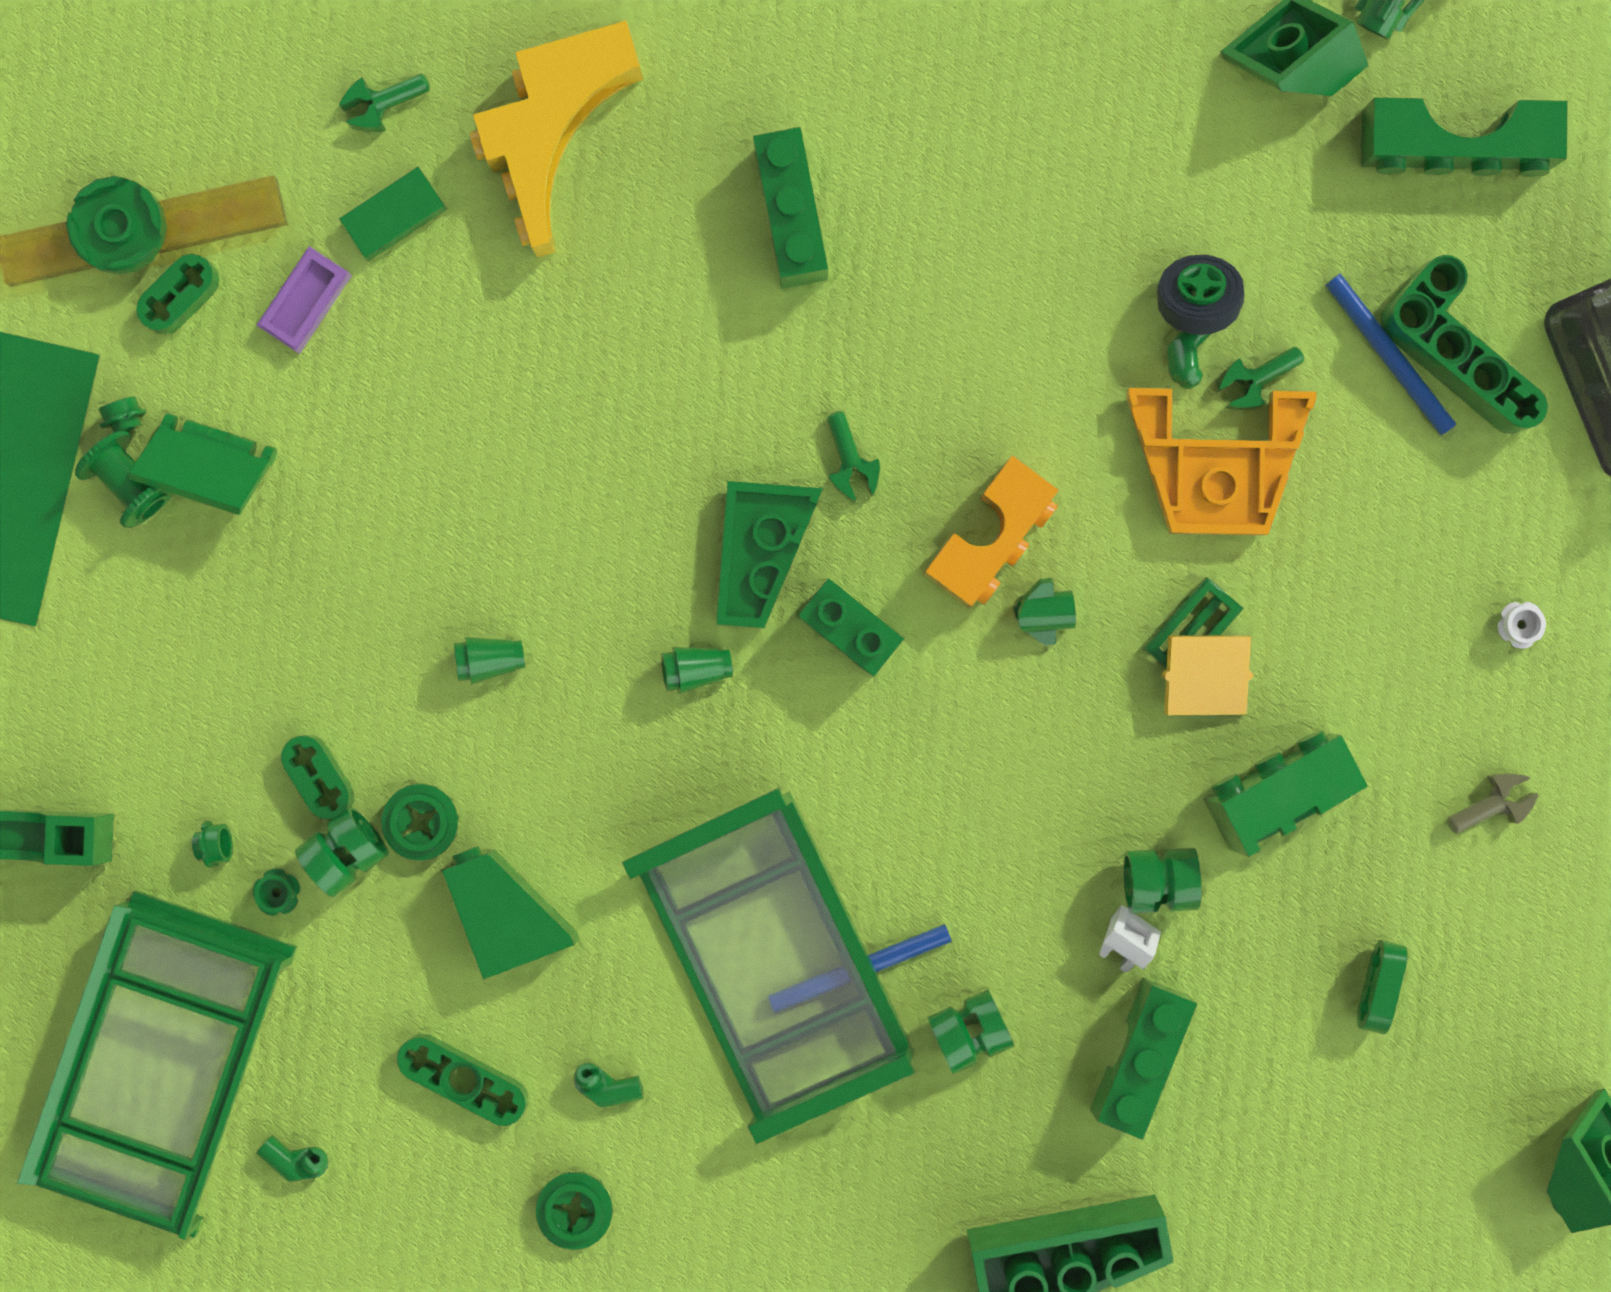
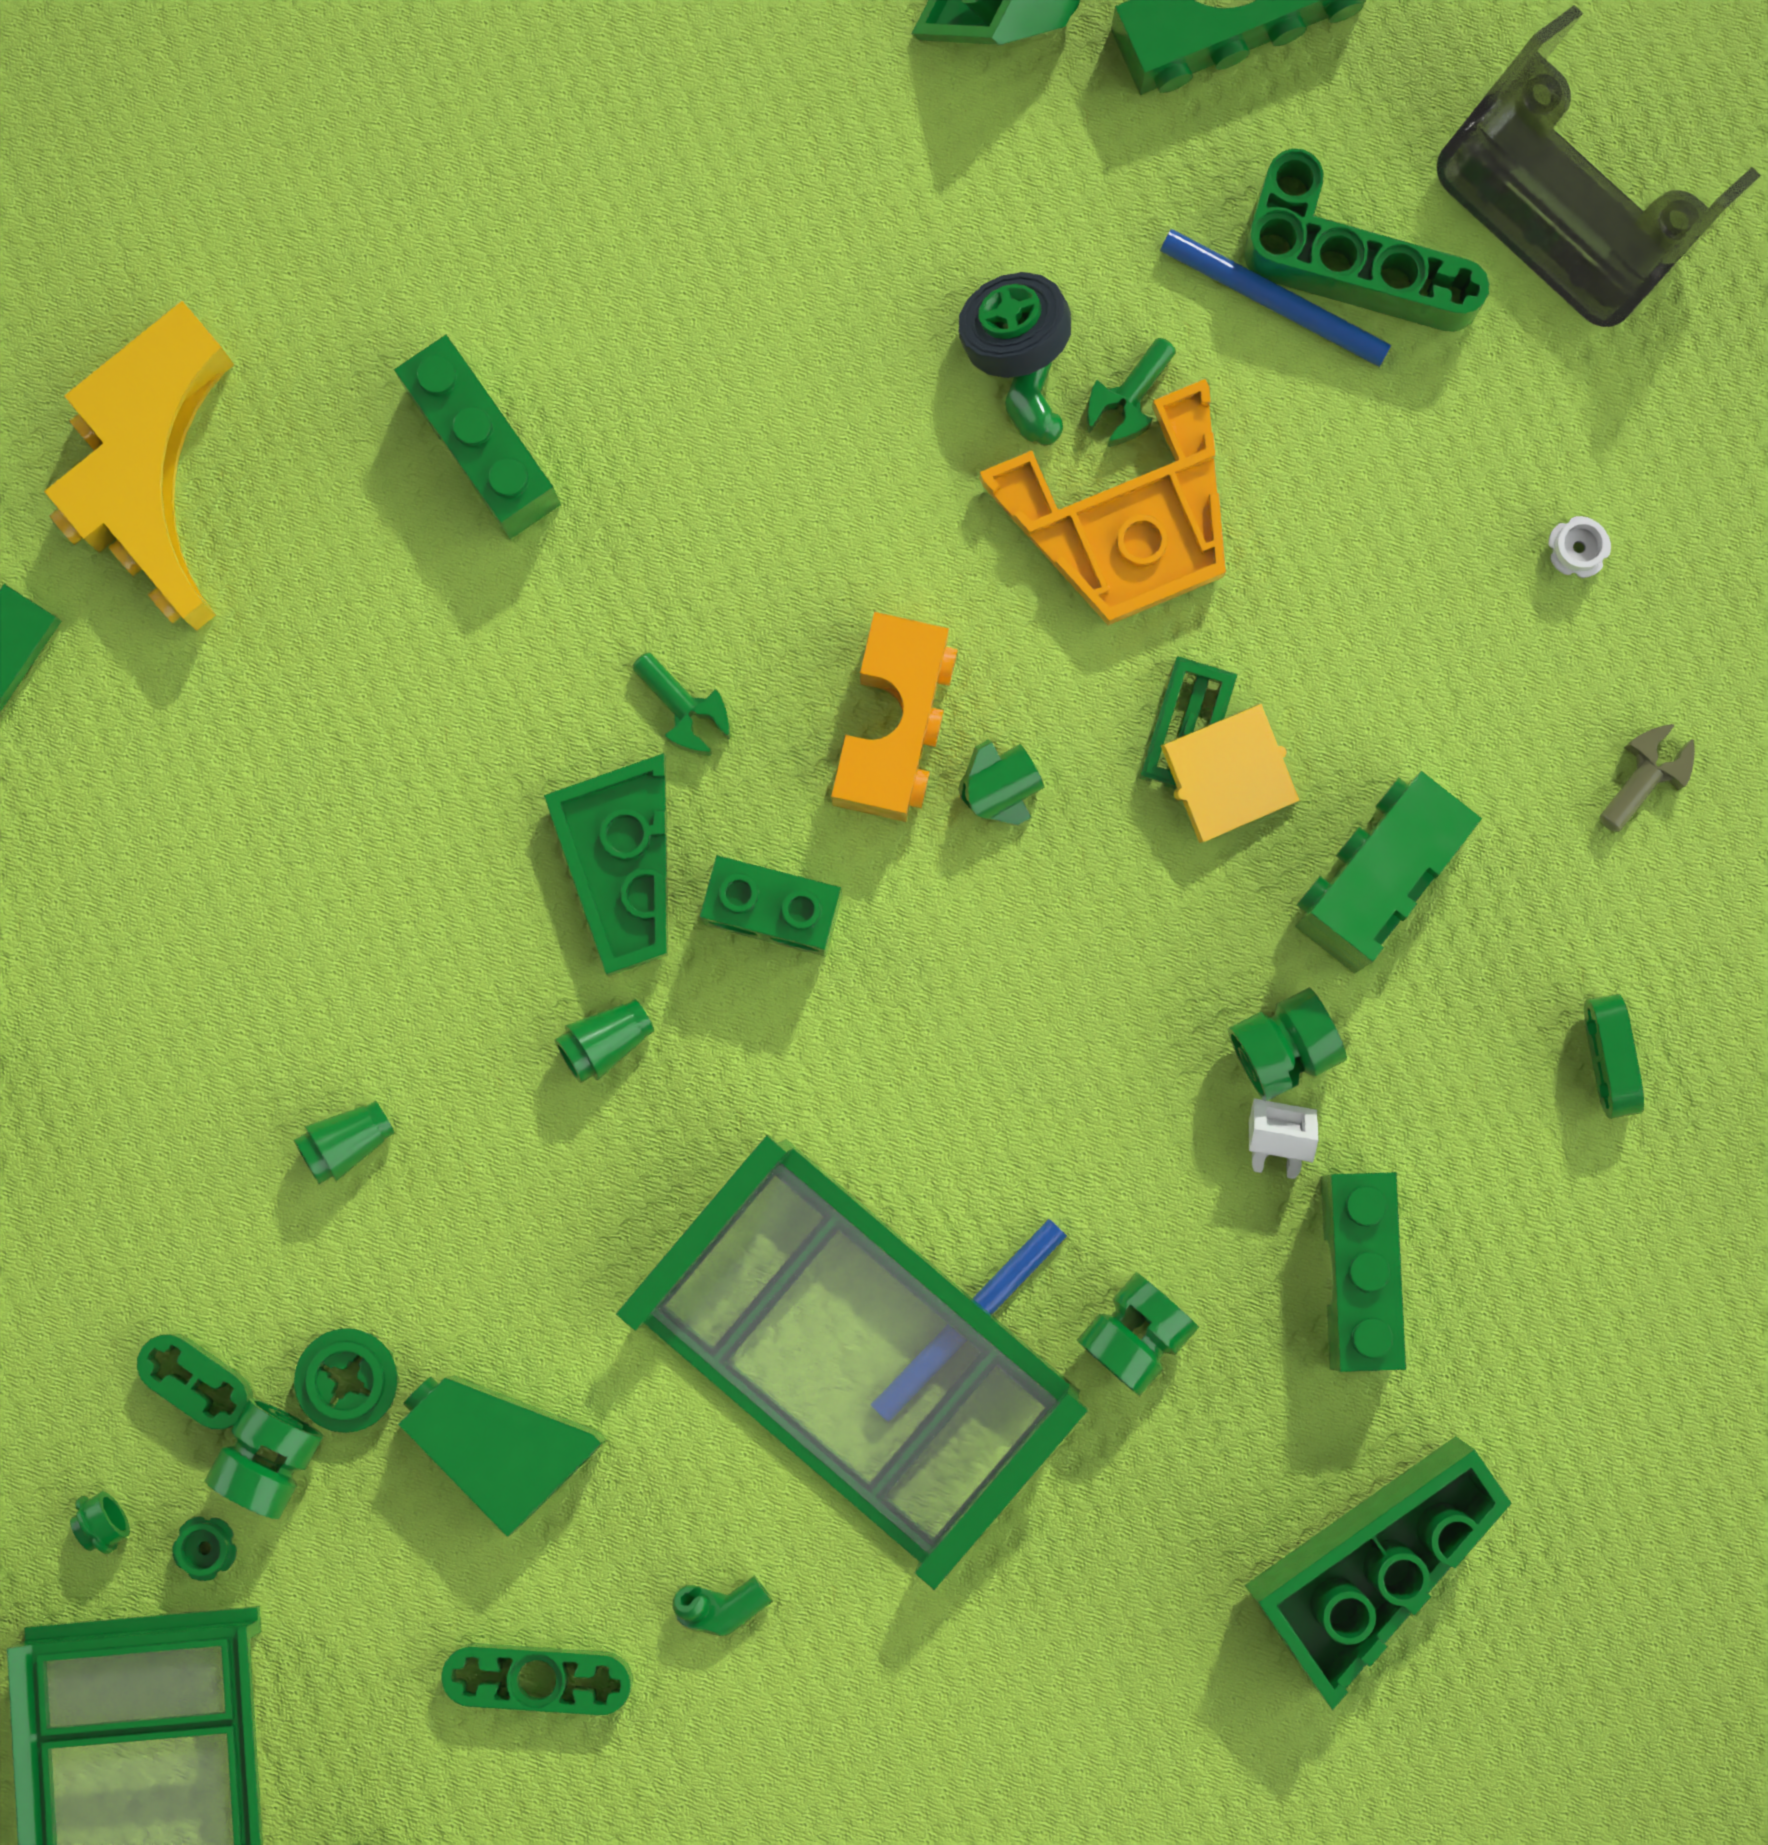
camera: 25 degrees left, 5 degrees down
green gear [536,1171,613,1250] -> none

